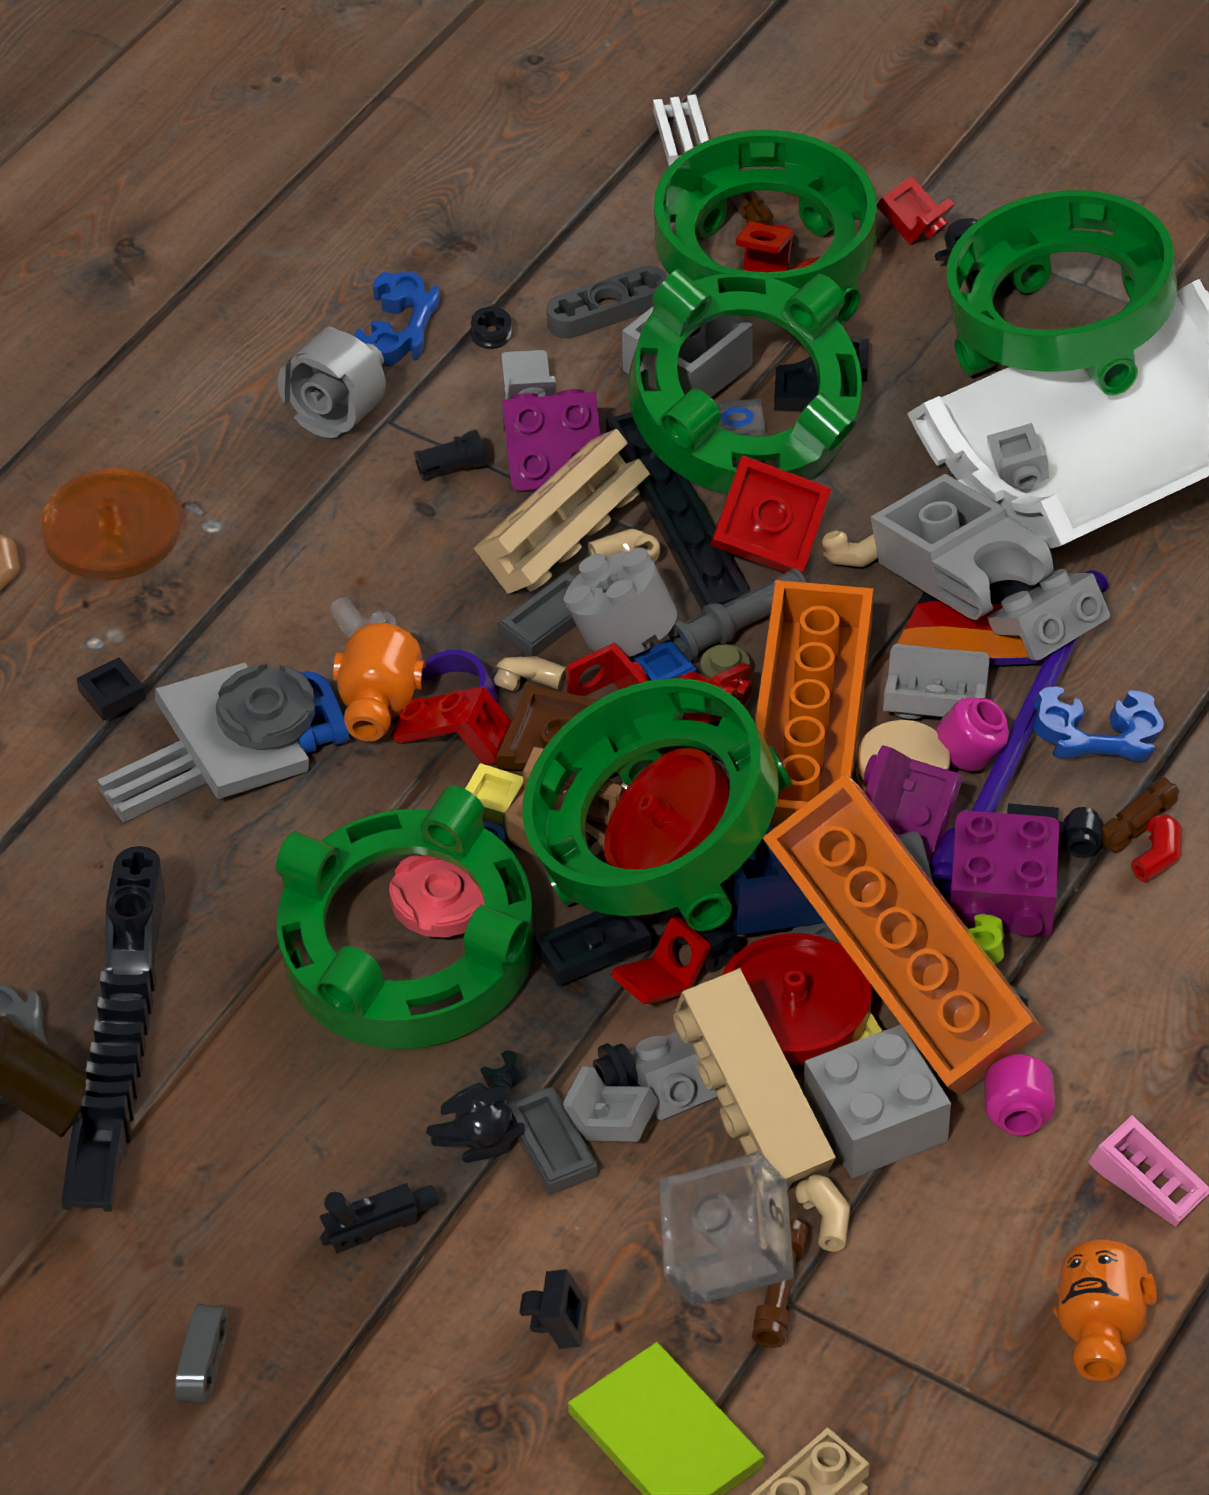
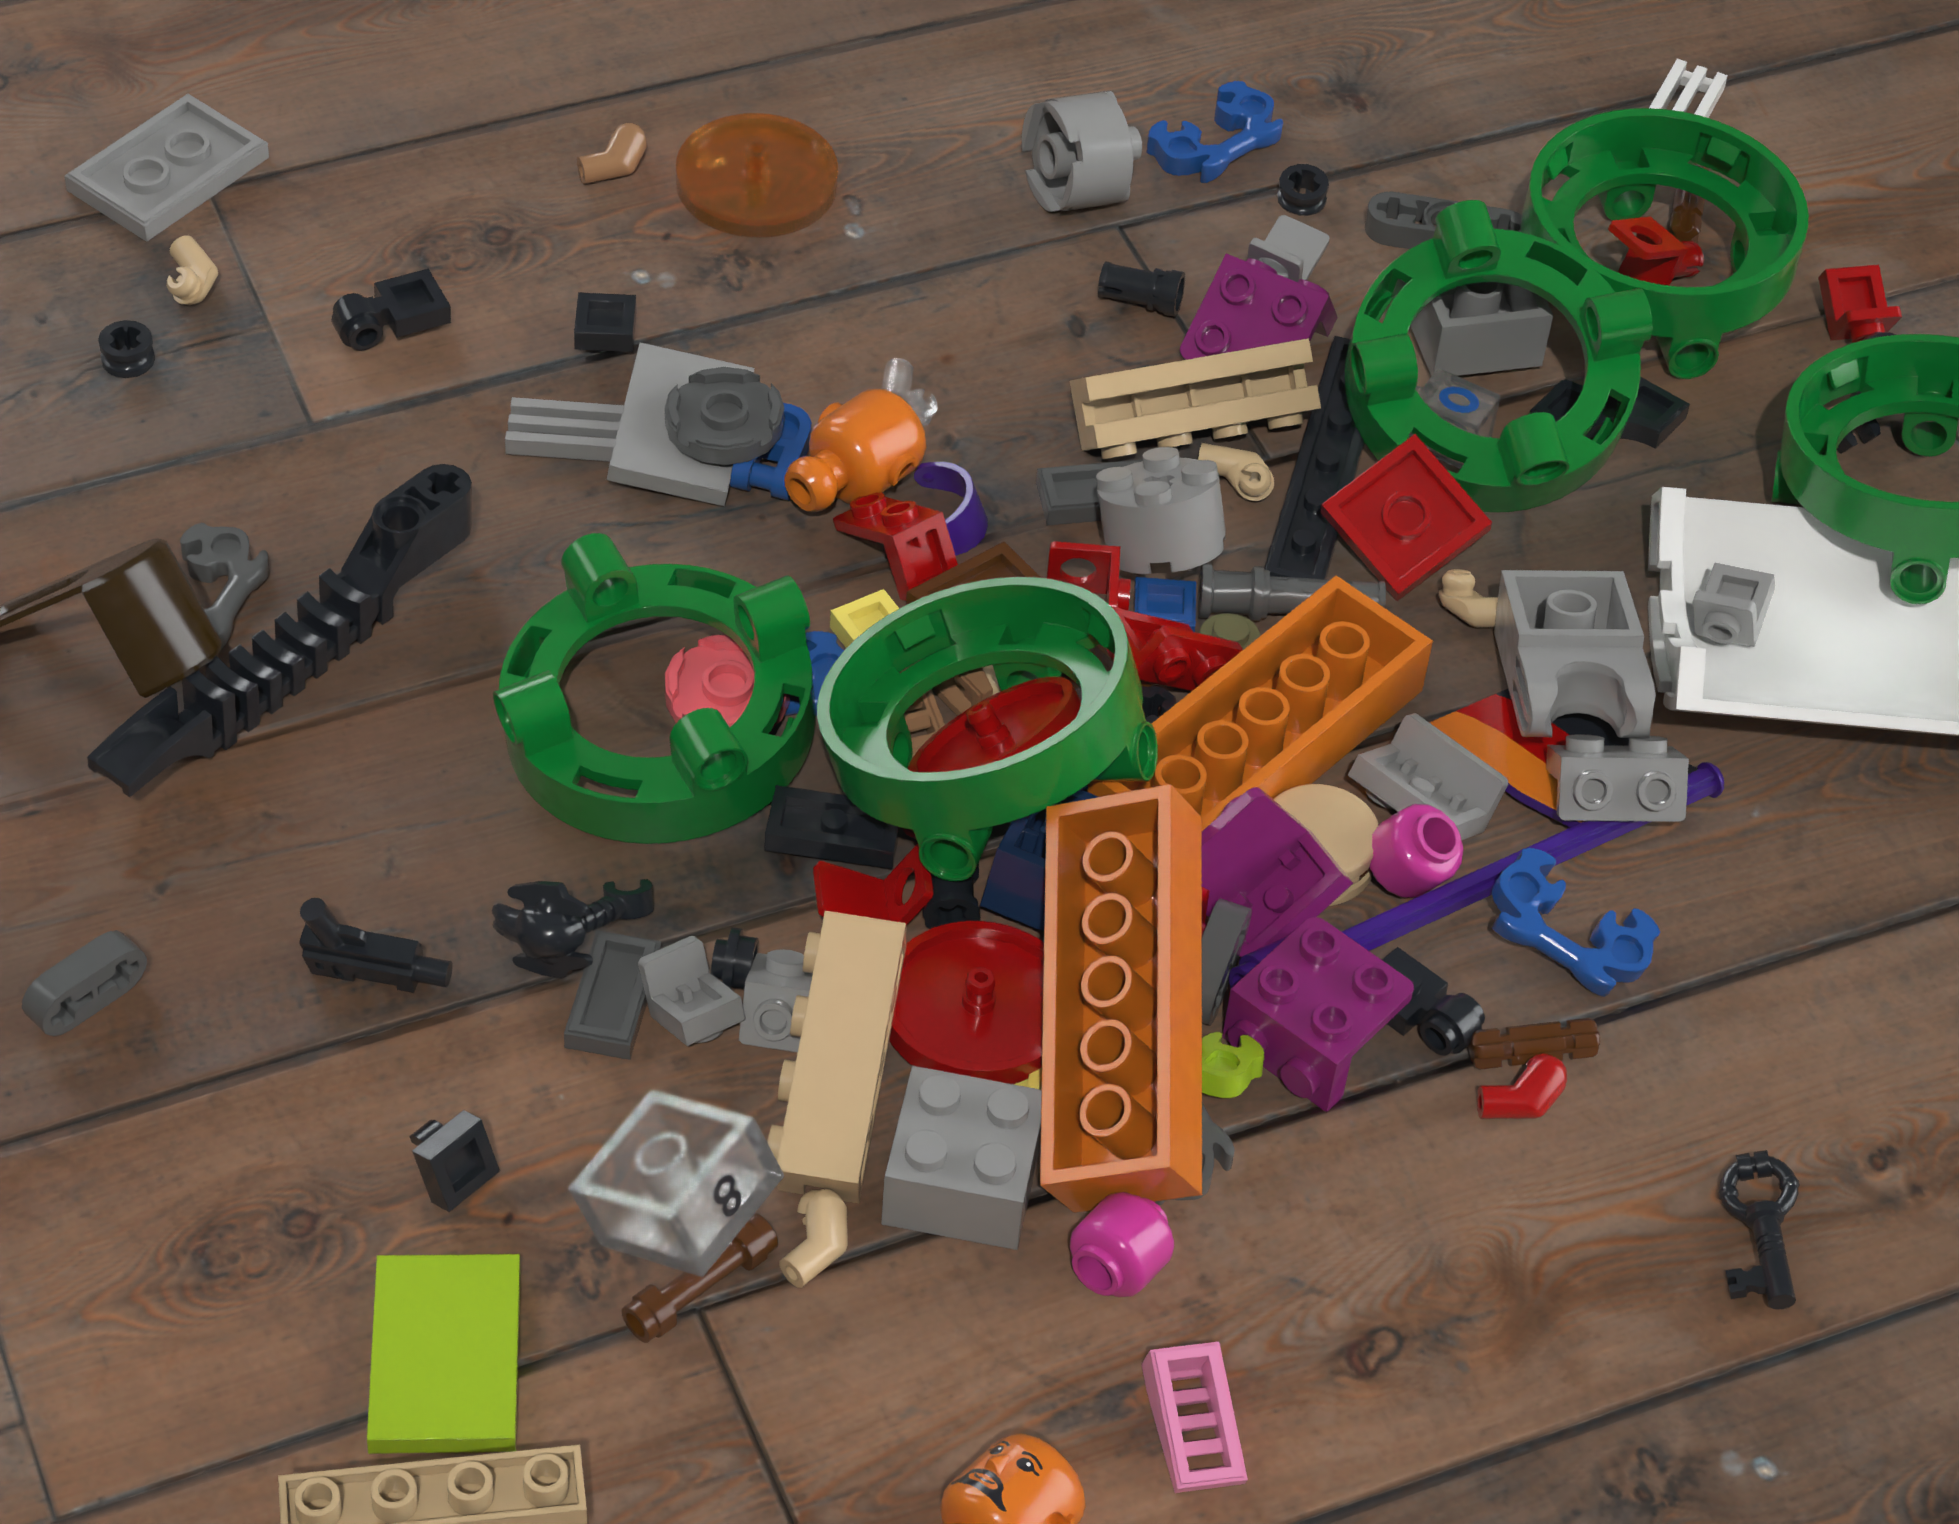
camera: 30 degrees right, 0 degrees up
tan arm [493,656,567,692] -> none

